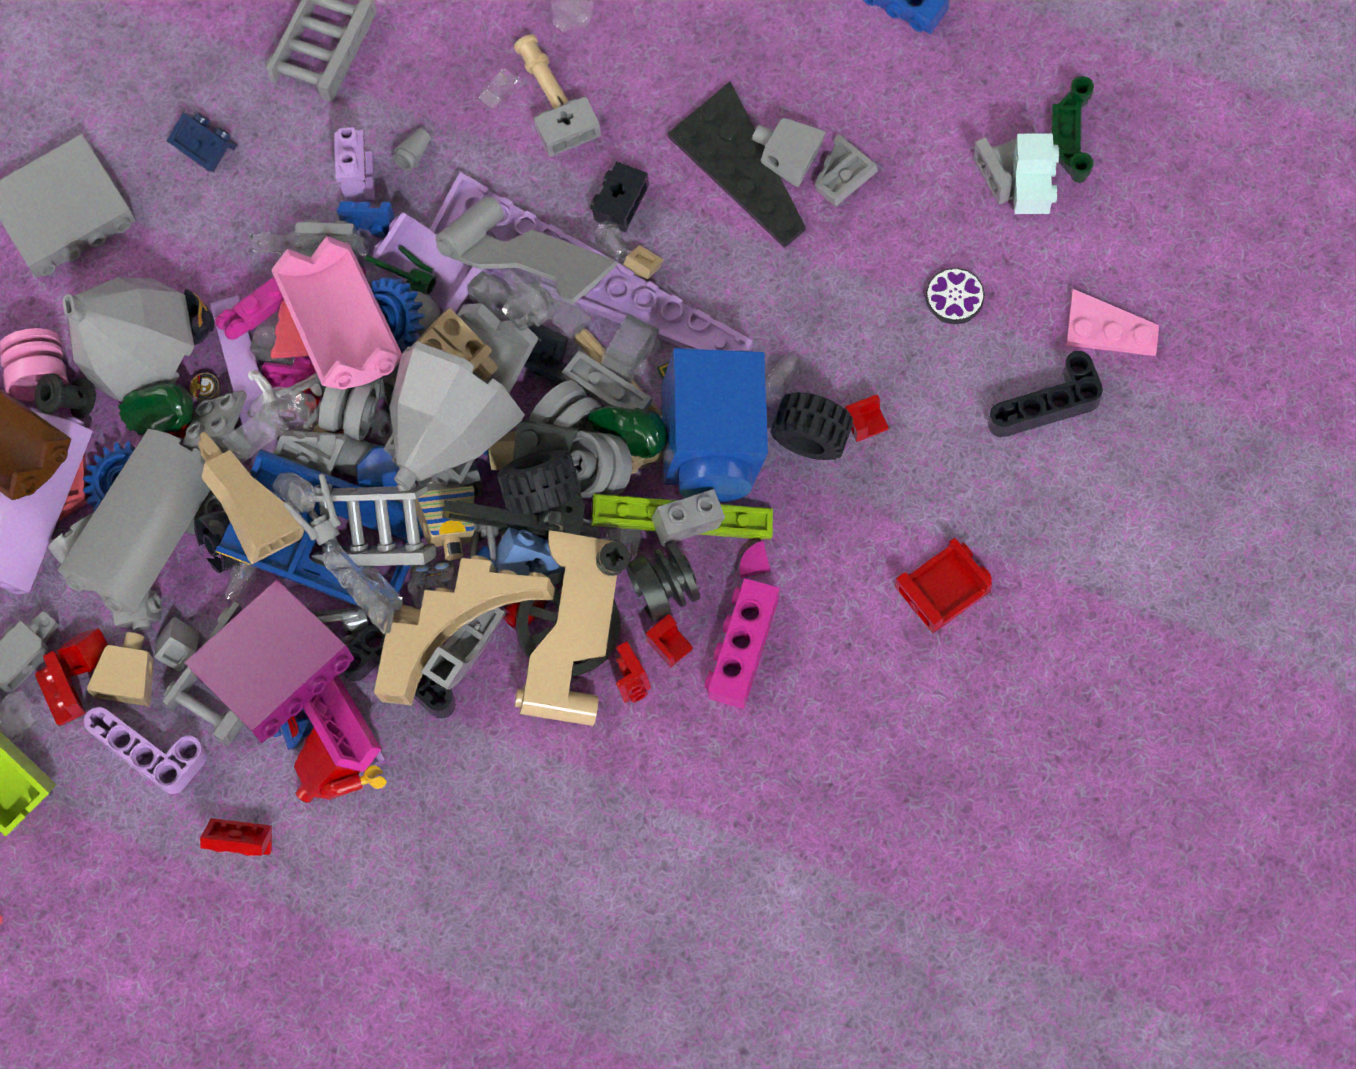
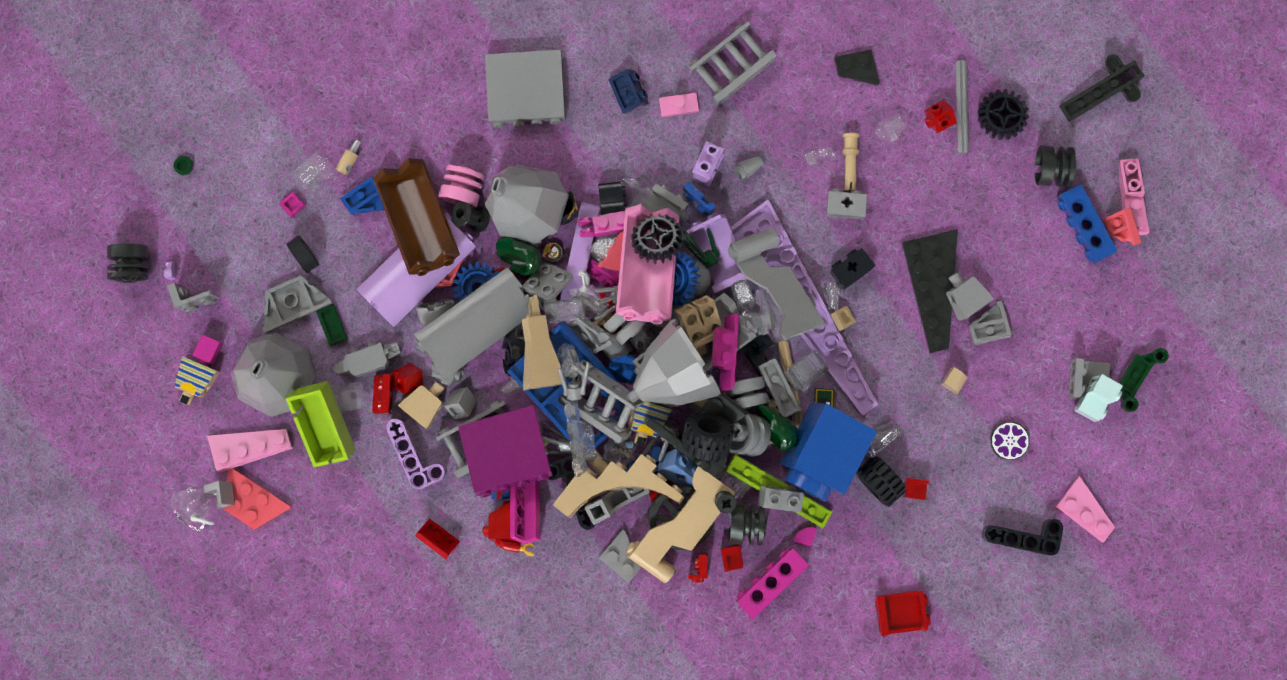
camera: 25 degrees right, 15 degrees up
none -> black brick [598,181,628,215]
none -> light grey wing [599,530,641,583]
none -> black gear [631,213,684,265]
none -> bright pink tile [659,93,699,117]
none -> dark pink bracket [711,313,739,392]
none -> tan brick [941,367,968,395]

